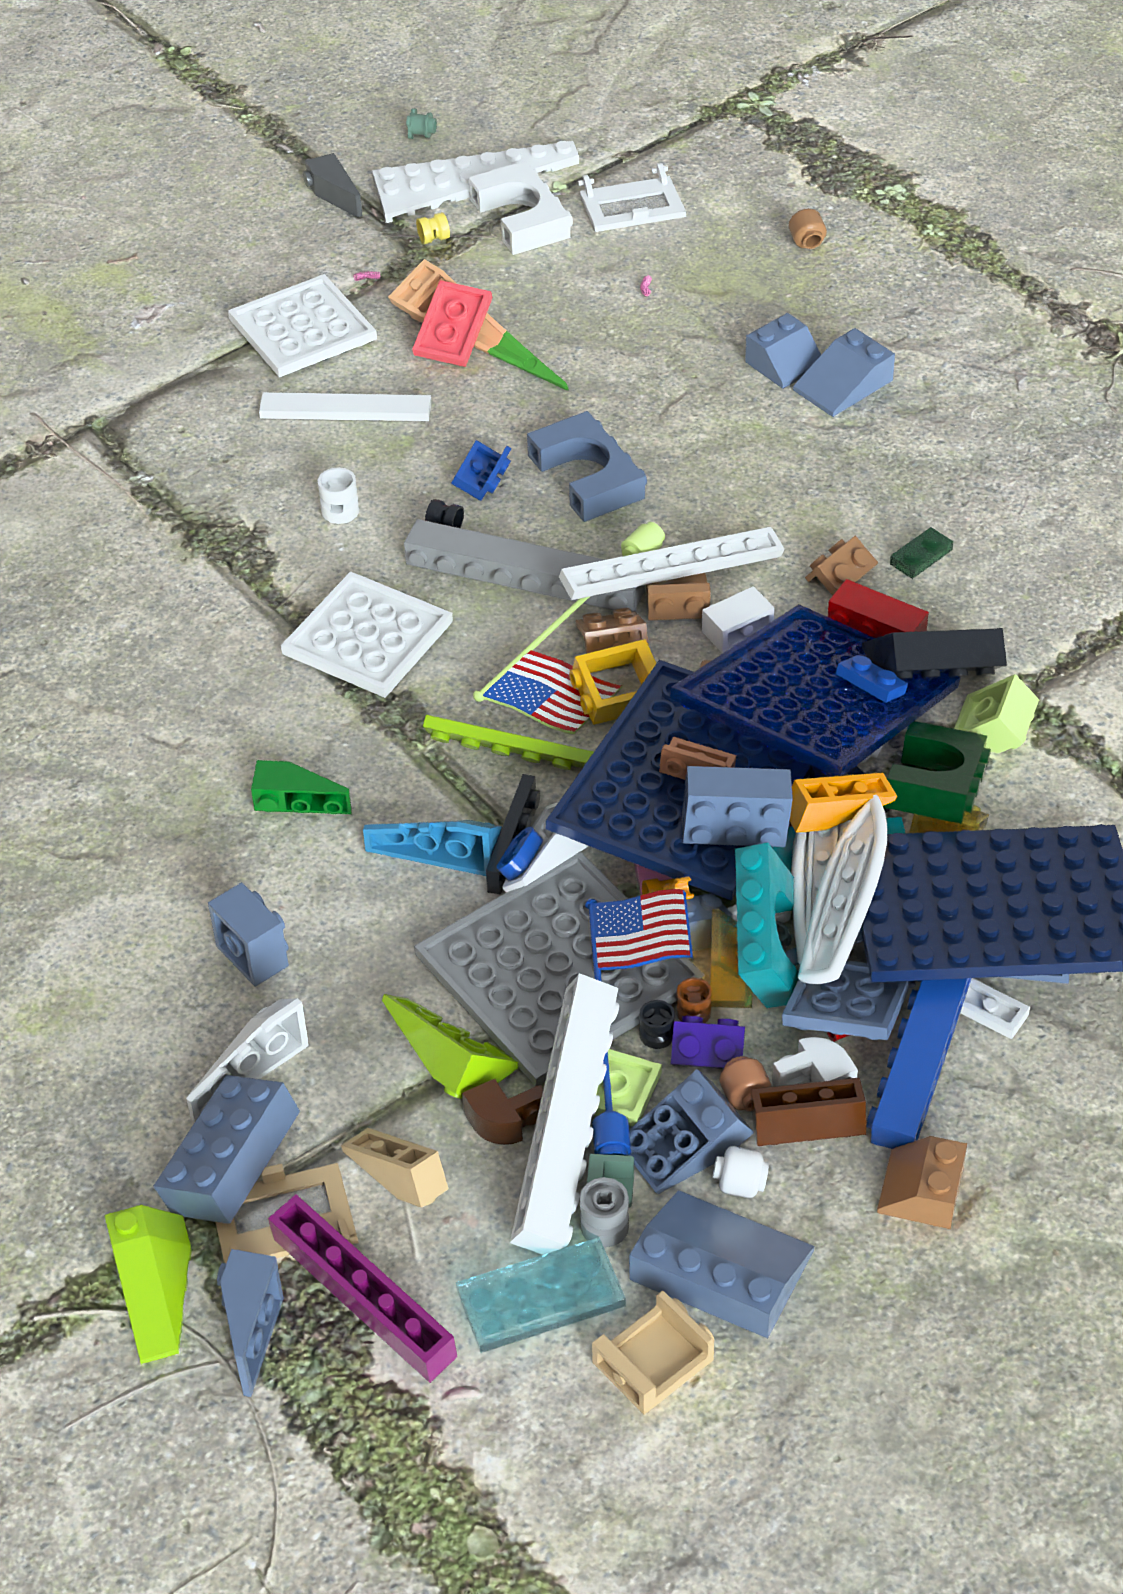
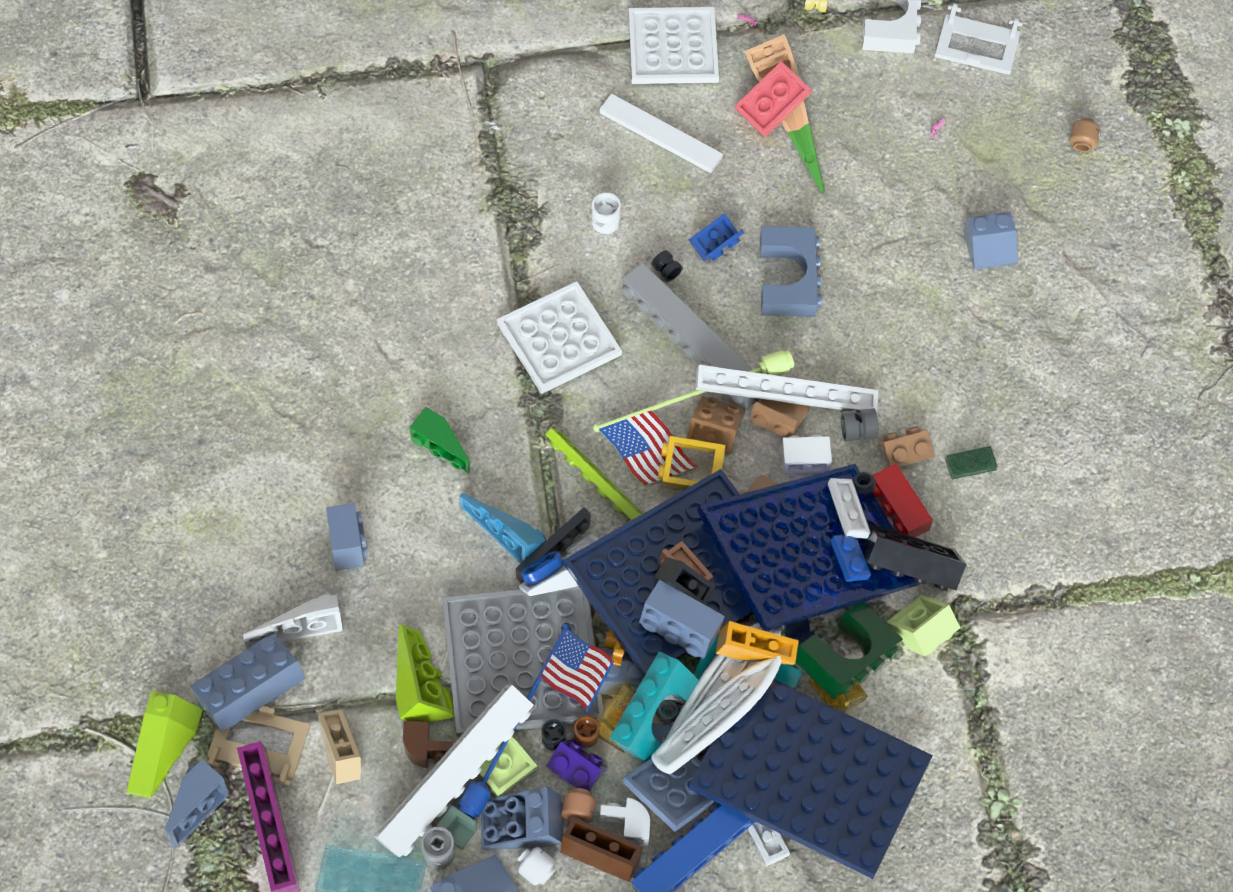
camera: 25 degrees right, 15 degrees up
sand blue slope [793,328,895,417] -> none
none -> black slope [654,557,716,605]
none -> white tile [828,478,870,538]
none -> dark grey wheel [841,408,879,441]
none -> black plate [852,472,876,495]

